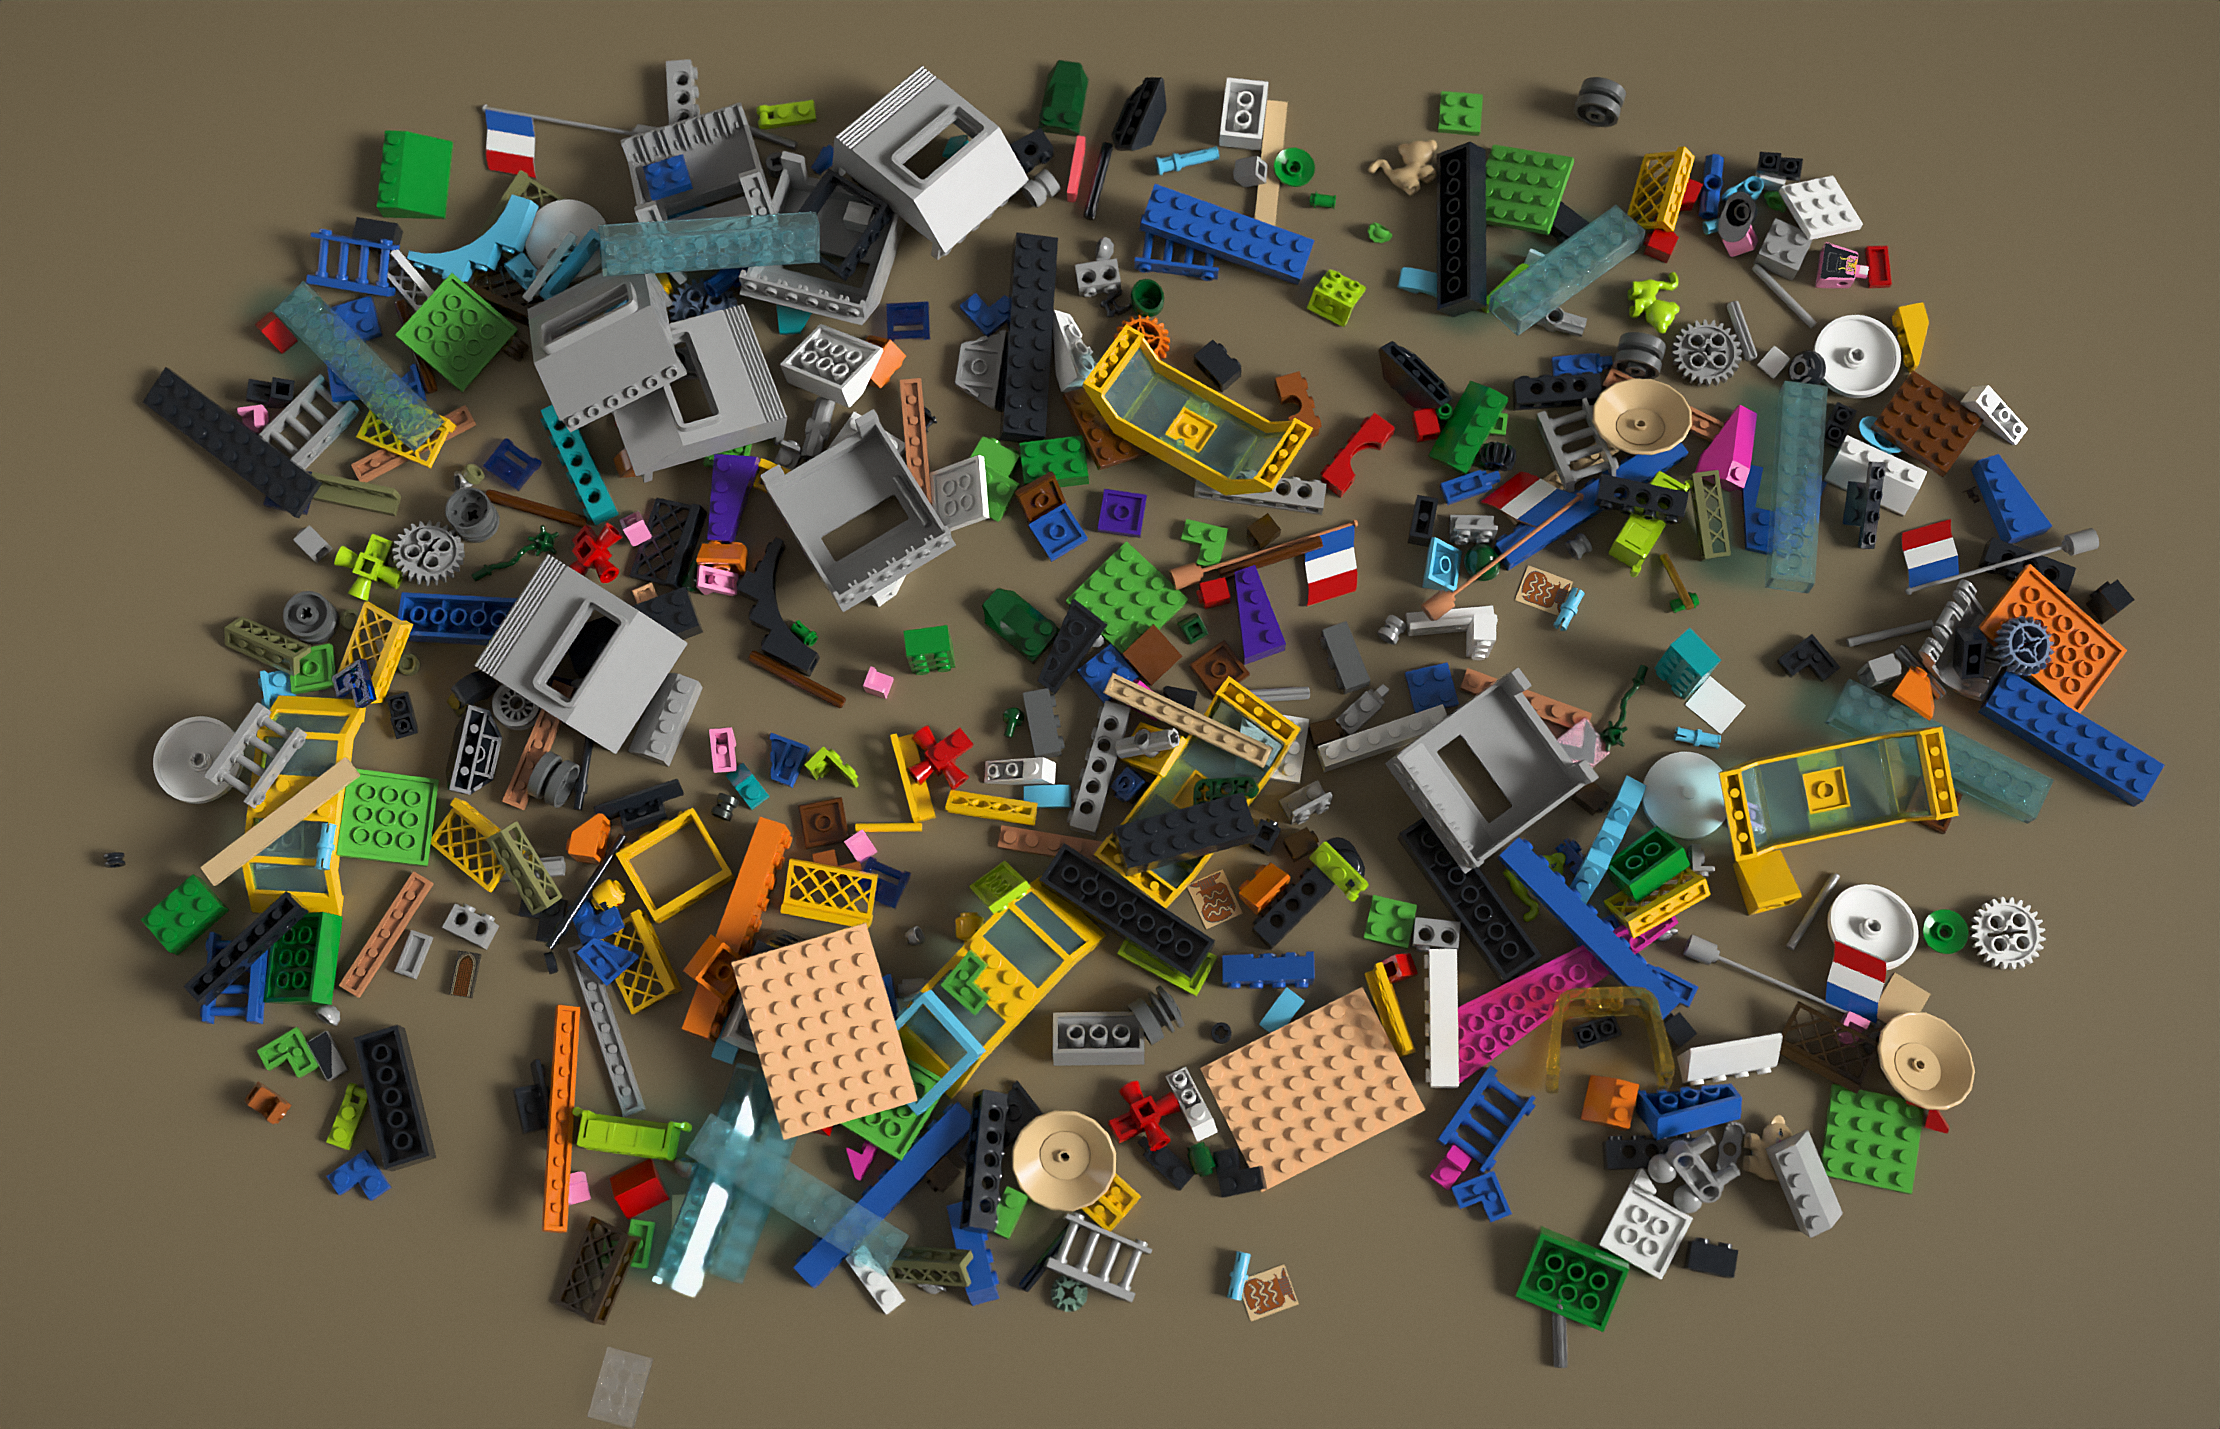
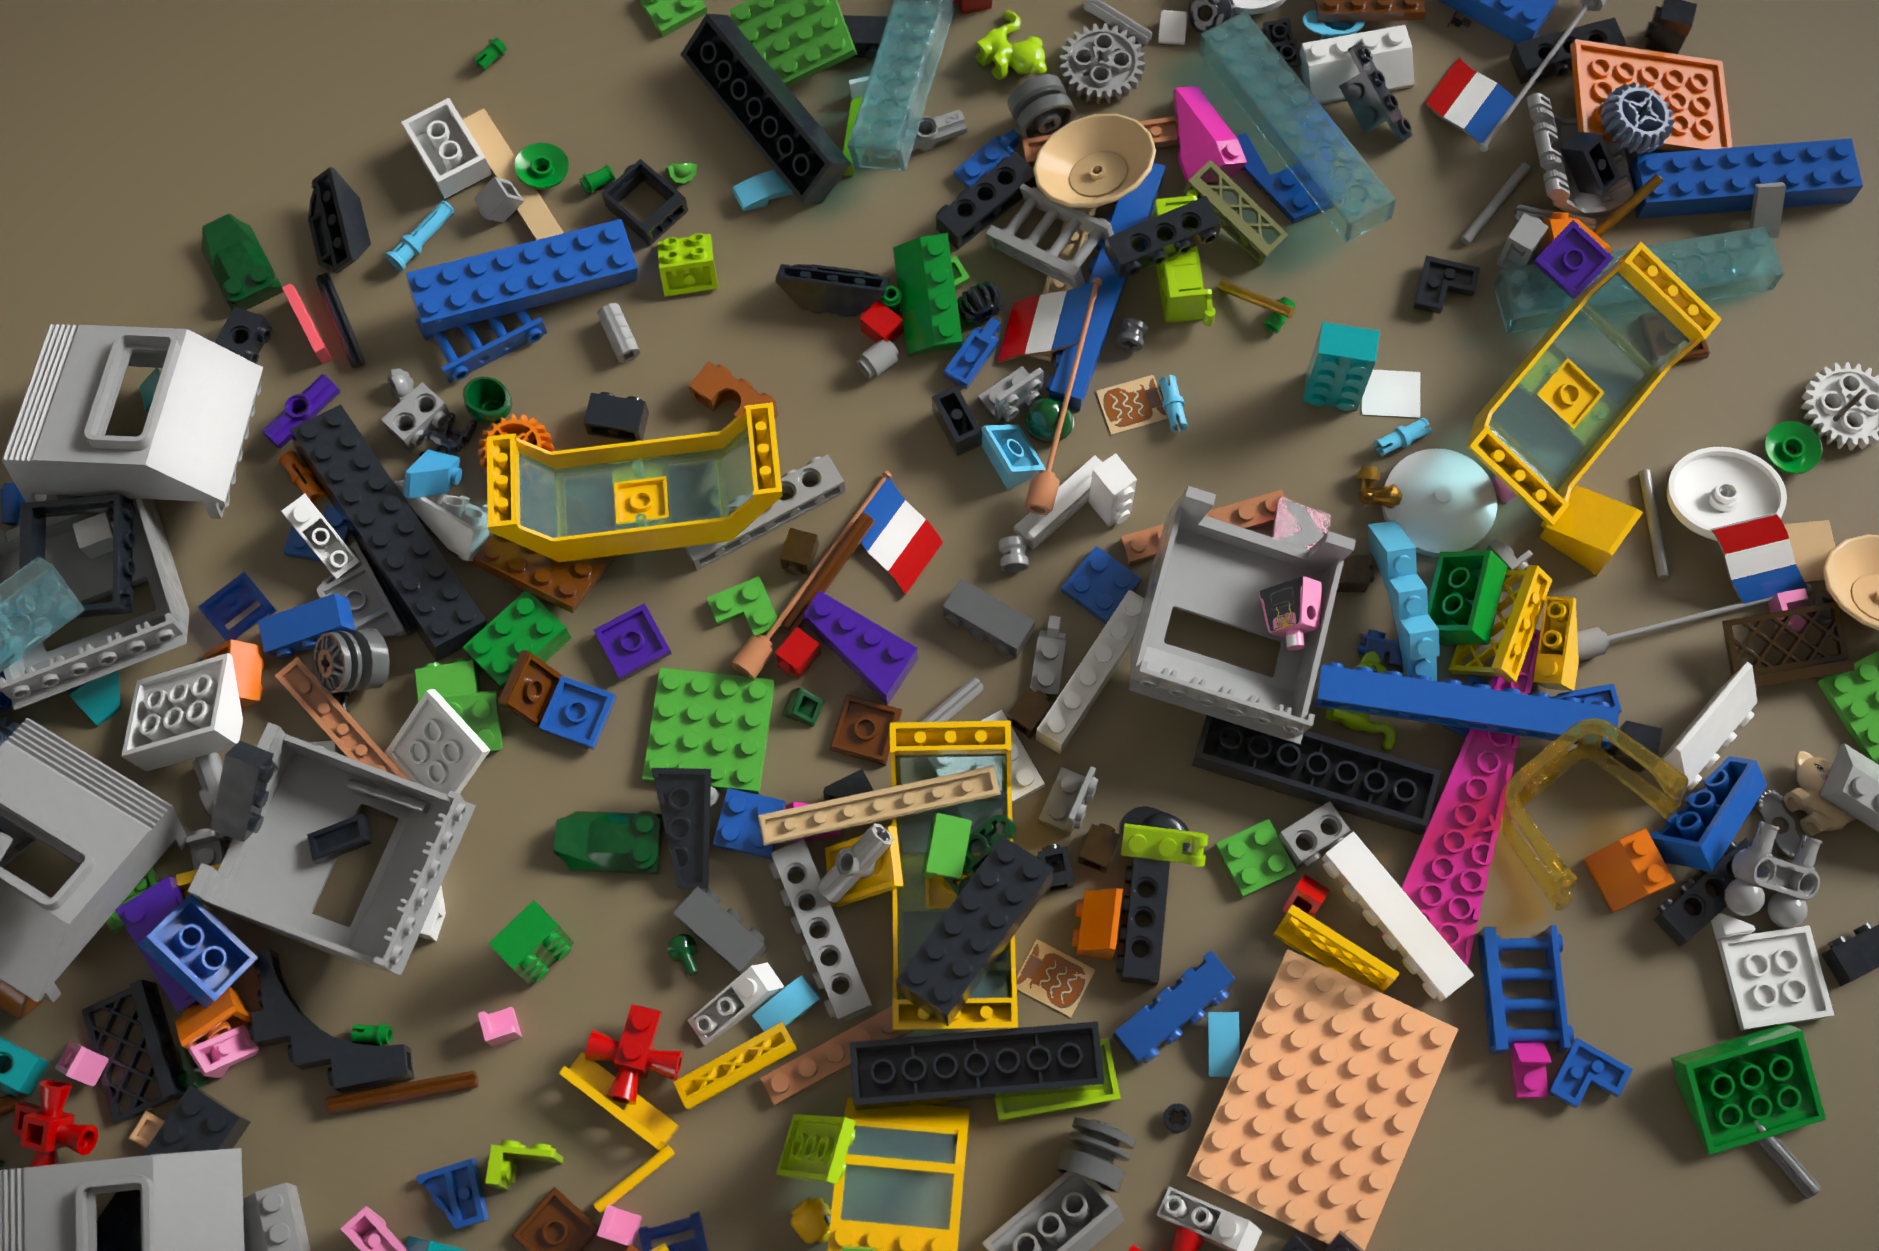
camera: 40 degrees left, 5 degrees down
light grey wheel [1021,169,1060,208] -> none
dark blue brick [1110,766,1150,804] -> none
reddish brown tile [1121,624,1182,686] -> none
red arch [1320,412,1395,498] -> none
tan animal [1368,140,1437,196] -> none
black slope [1571,1013,1622,1050] -> none
dark green piece [1596,665,1648,751] -> none
none -> blue brick [138,894,258,1009]
none -> black brick [210,741,274,842]
none -> blue brick [258,593,355,659]
none -> dark purple piece [262,374,341,449]
none -> orange pin [279,450,325,503]
none -> white slope [281,494,360,579]
none -> black tile [307,813,372,864]
none -> dark grey wheel [314,628,390,694]
none -> dark azure slope [404,449,462,499]
none -> black piece [419,430,457,457]
none -> green pin [473,37,507,71]
none -> light grey axle [597,303,640,363]
none -> black window [602,159,689,246]
none -> light grey brick [856,339,899,379]
none -> bright green panel [921,813,972,879]
none -> torso [1259,576,1322,651]
none -> pearl gold piece [1357,466,1403,509]
none -> dark purple plate [1533,220,1614,300]
none -> yellow slope [1533,596,1579,691]
none -> pearl gold bar [1593,173,1664,238]
none -> light grey tile [1748,182,1786,239]

